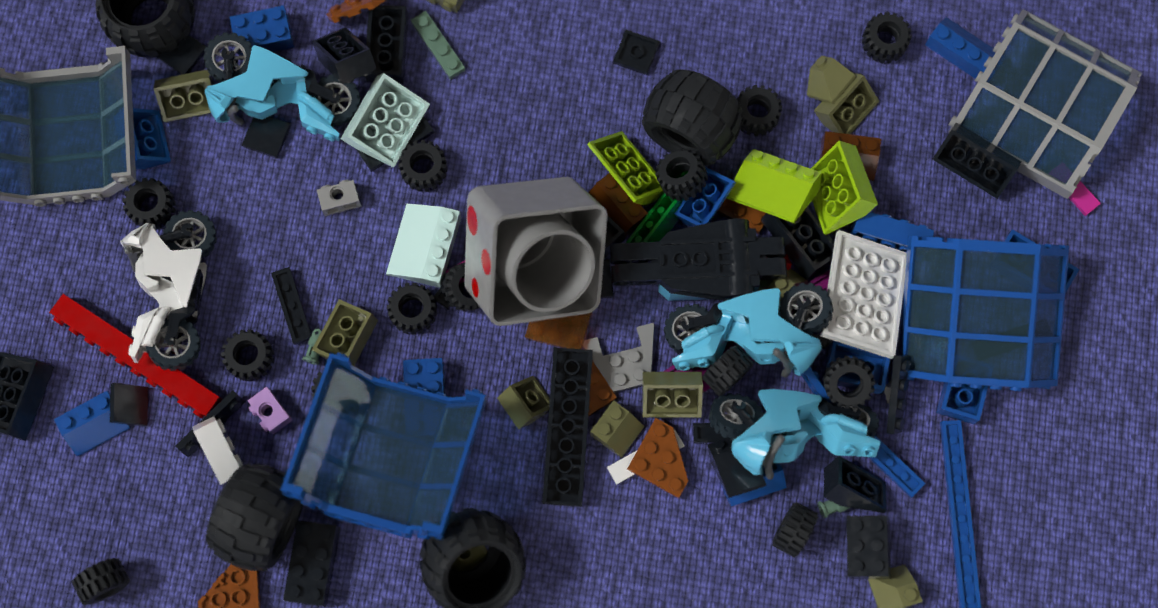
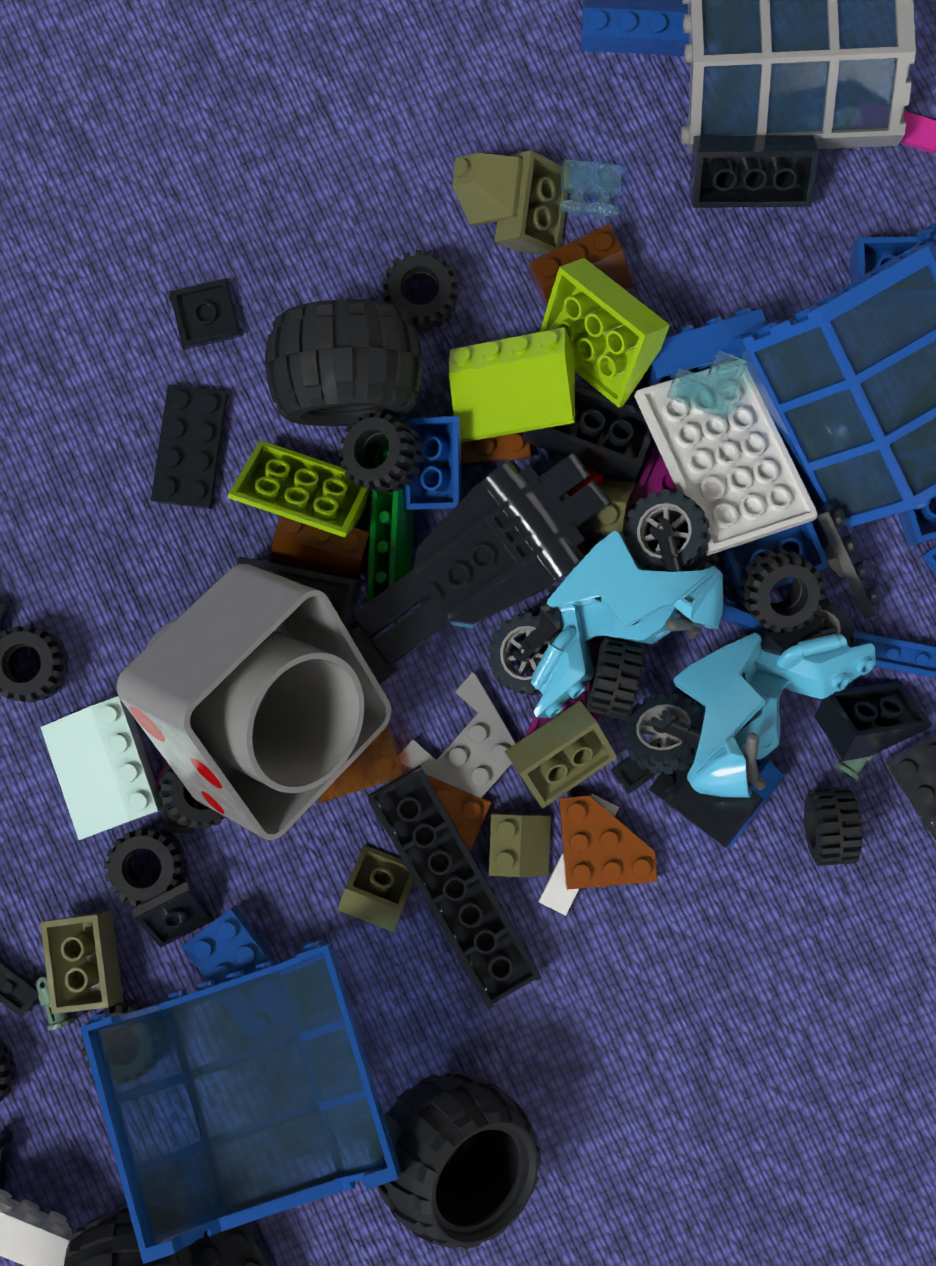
camera: 30 degrees left, 10 degrees up
lavender brick [247,387,293,434] -> none
black tyre [862,12,912,63] -> none
none -> black tile [132,882,214,948]
none -> black plate [151,384,228,510]
none -> clear light blue plate [559,159,622,219]
none -> clear light blue plate [666,350,747,419]

